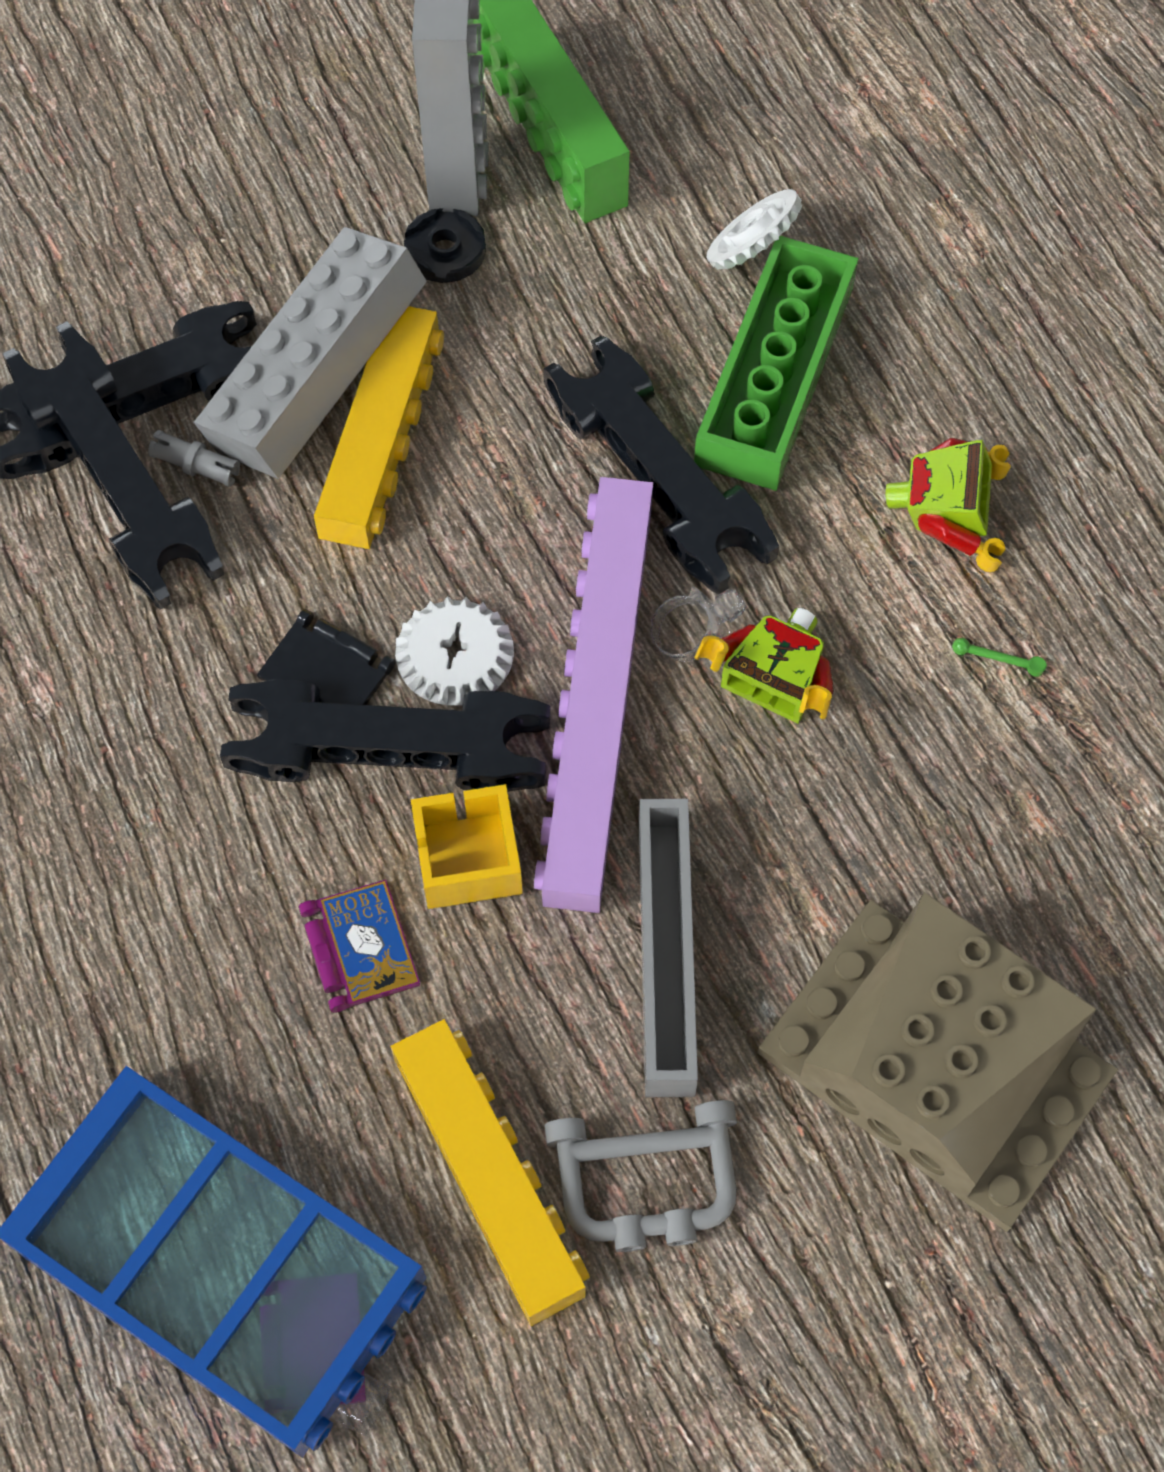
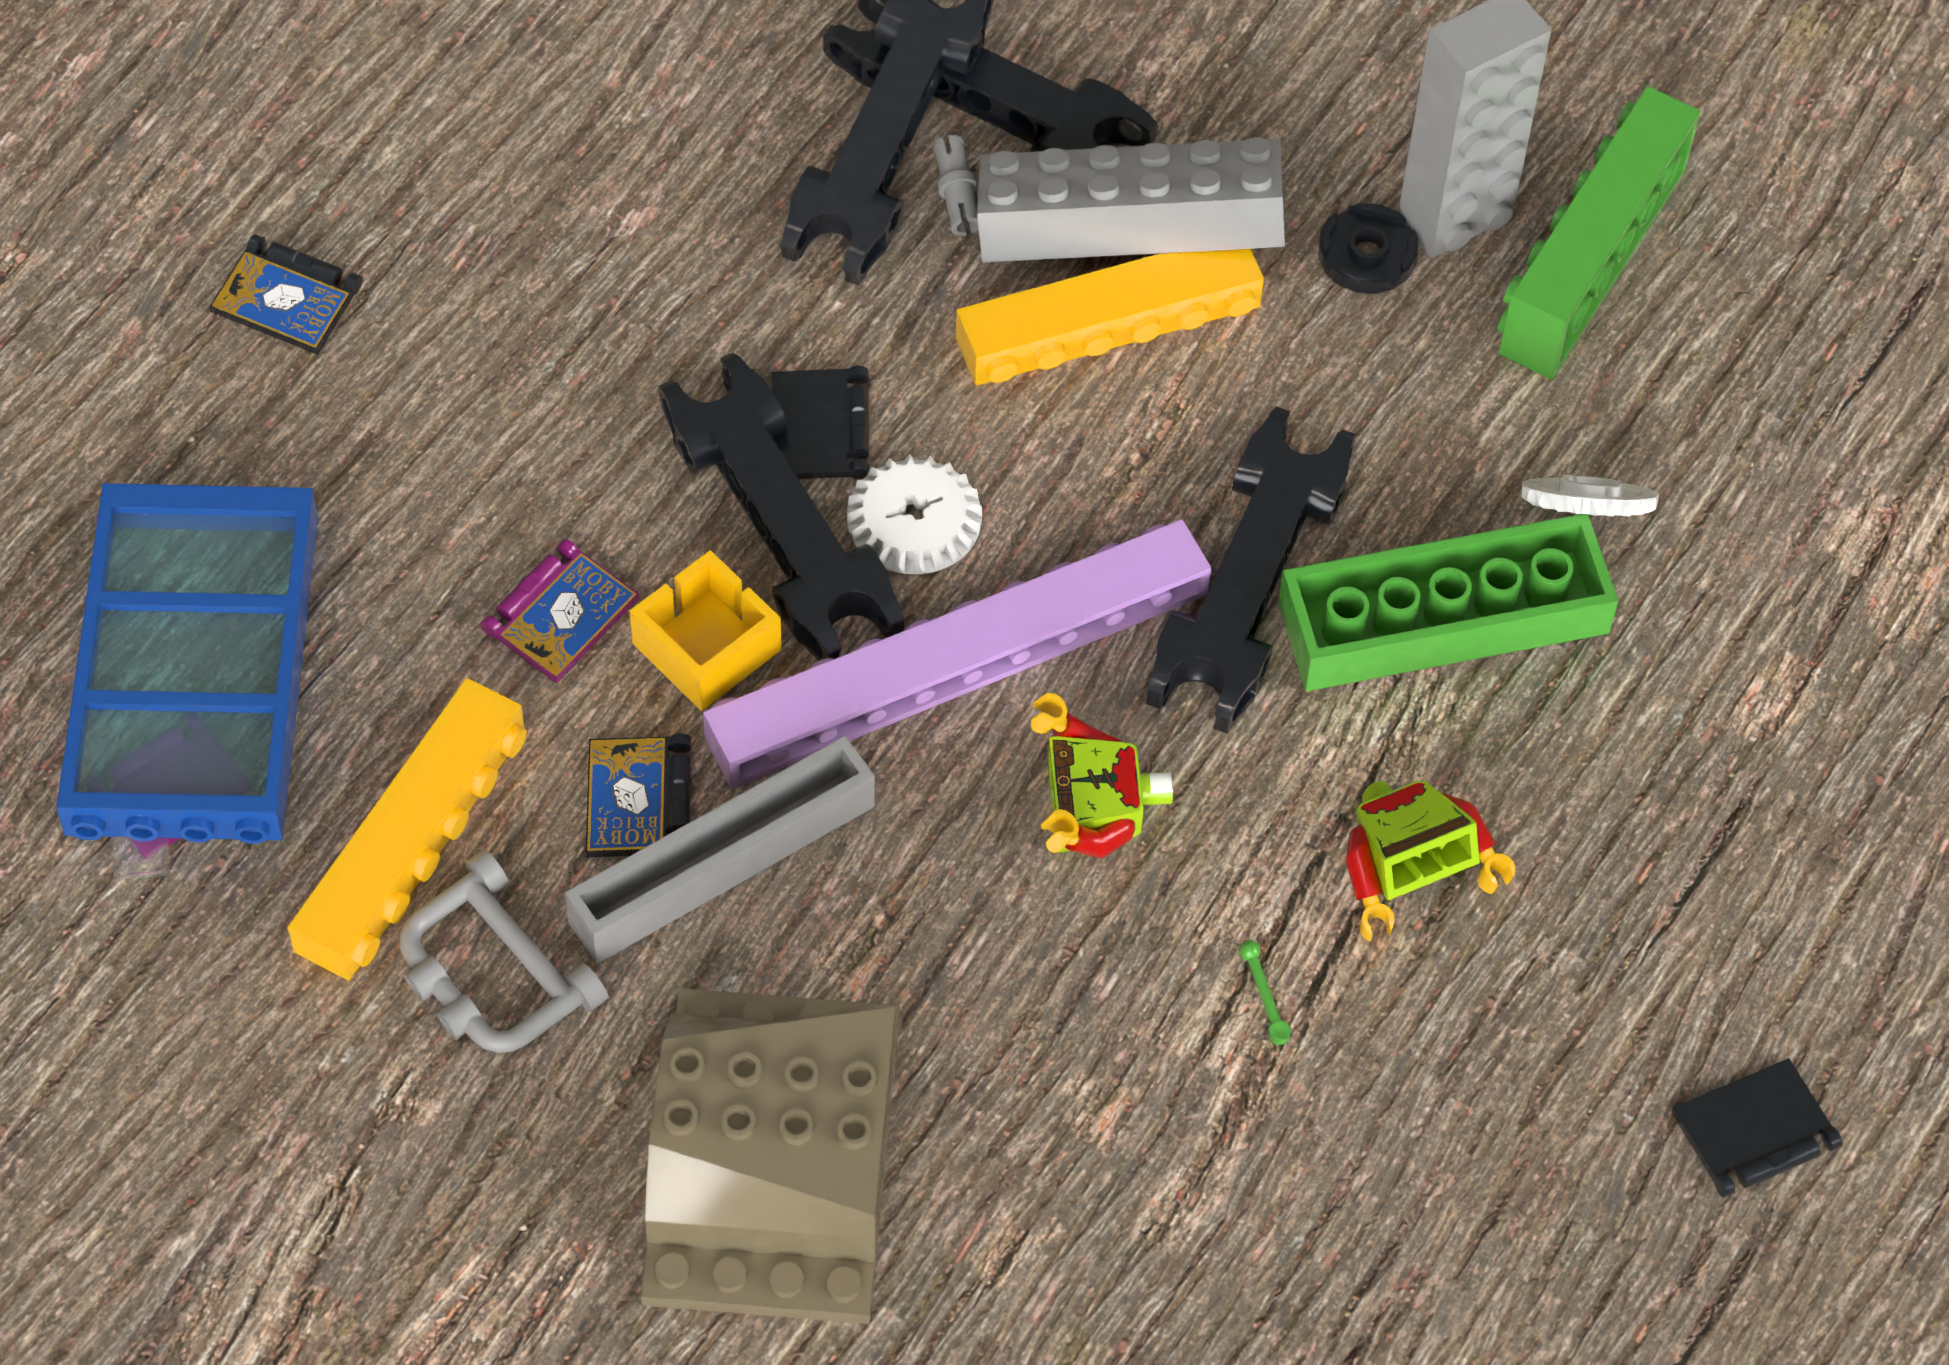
camera: 55 degrees right, 5 degrees down
clear piece [650,587,747,662] -> none
none -> piece [586,733,691,857]

